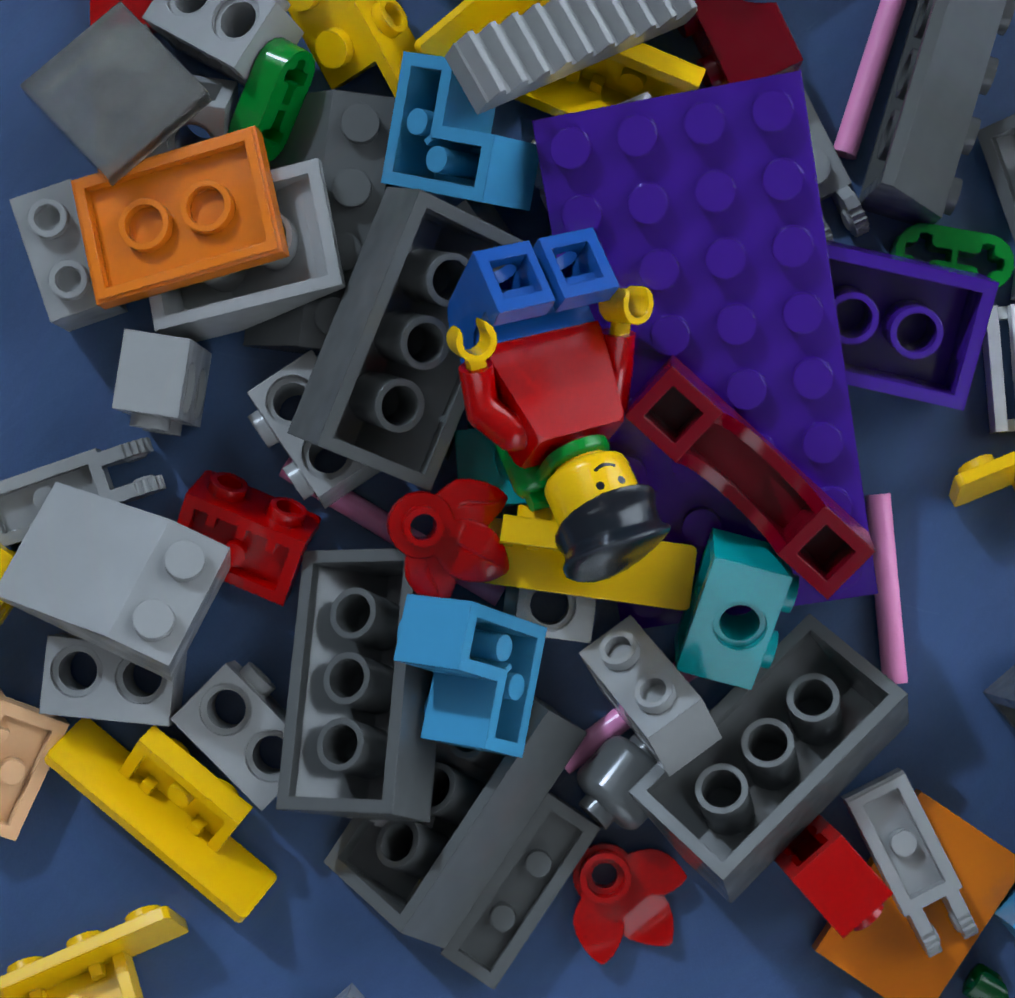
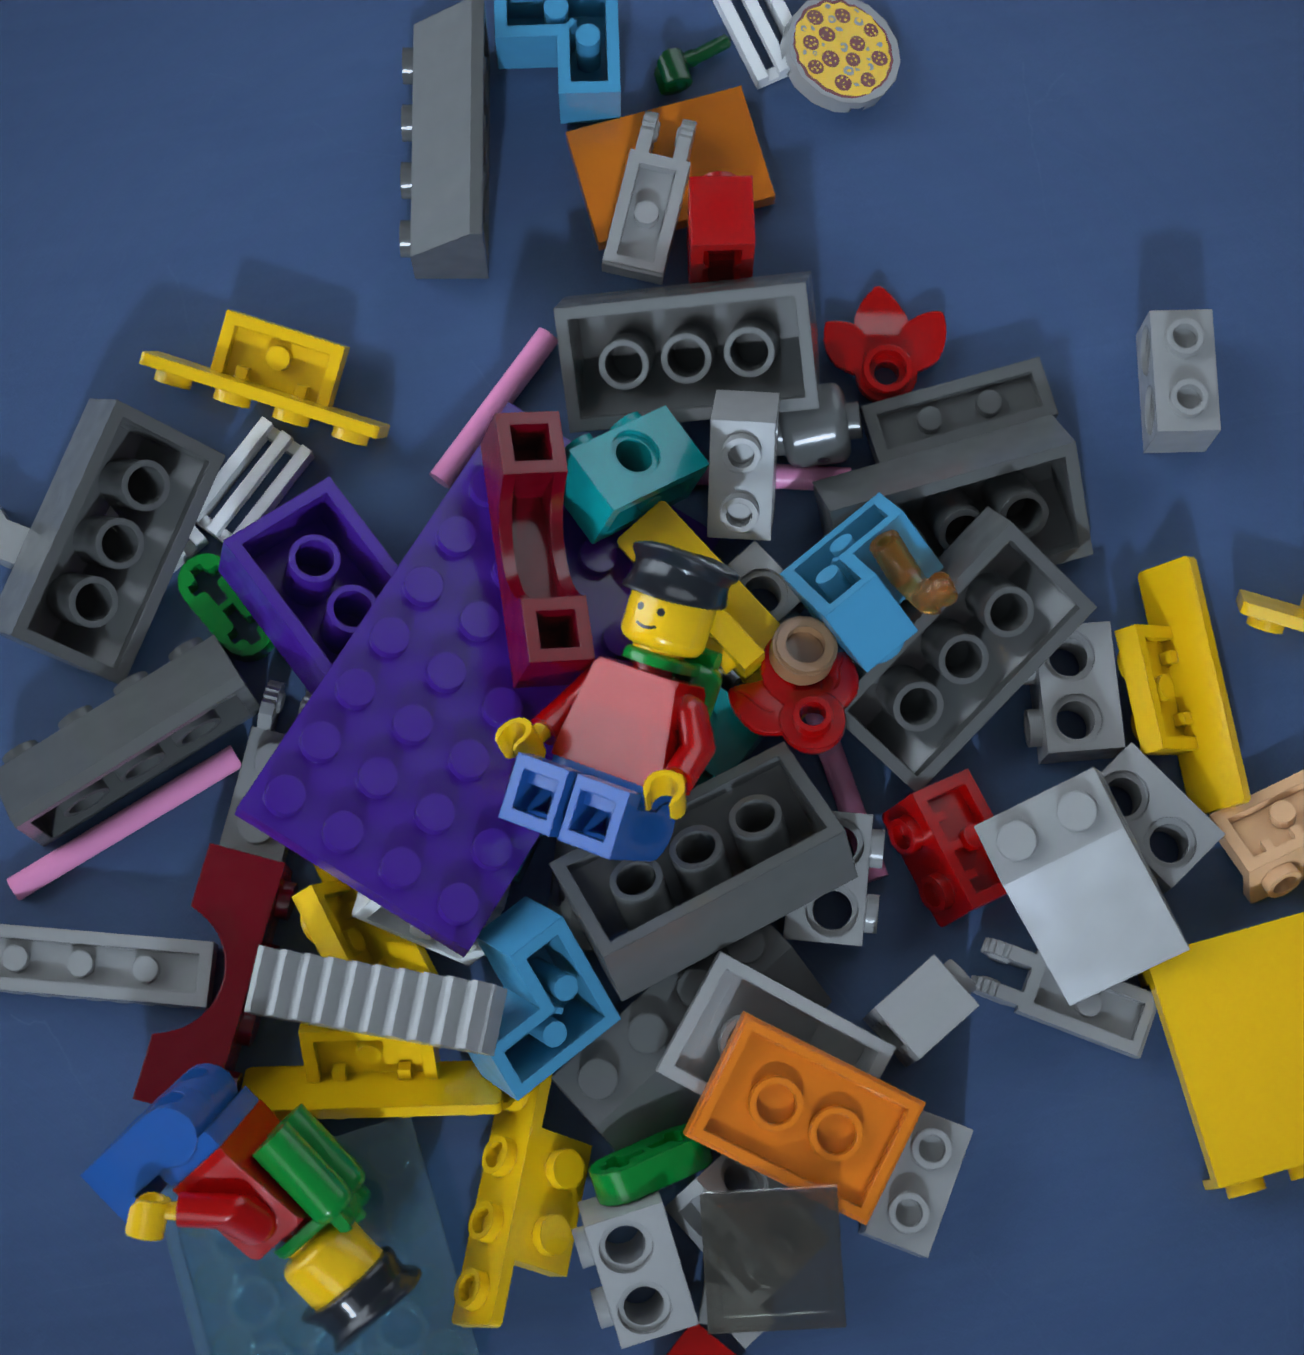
camera: 140 degrees left, 10 degrees down
none -> medium nougat tile [769,616,838,686]
none -> clear orange arm [869,530,958,615]

